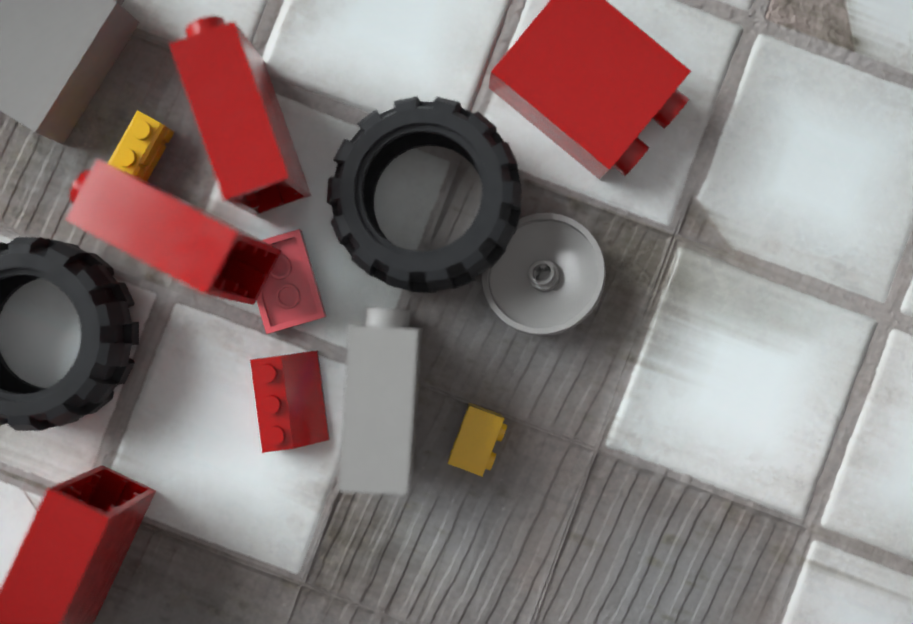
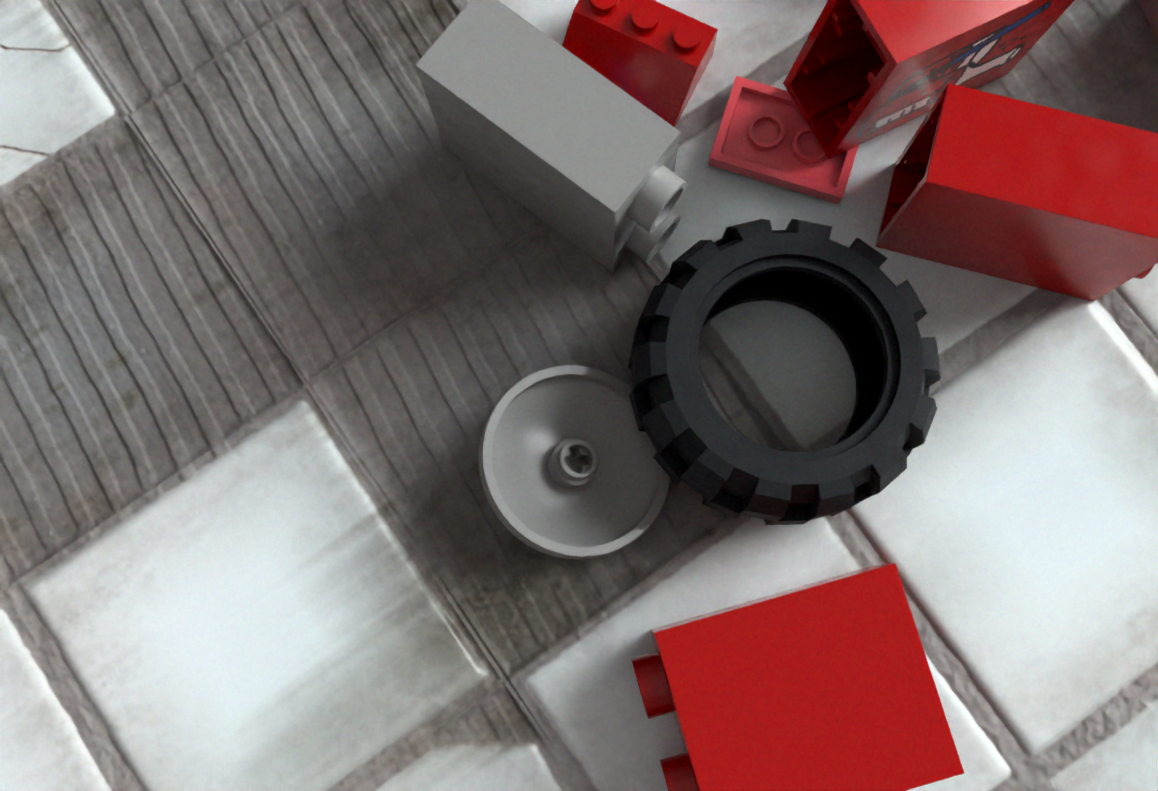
camera: 130 degrees right, 10 degrees down
yellow brick [108,110,174,181] -> none
yellow brick [448,403,507,477] -> none

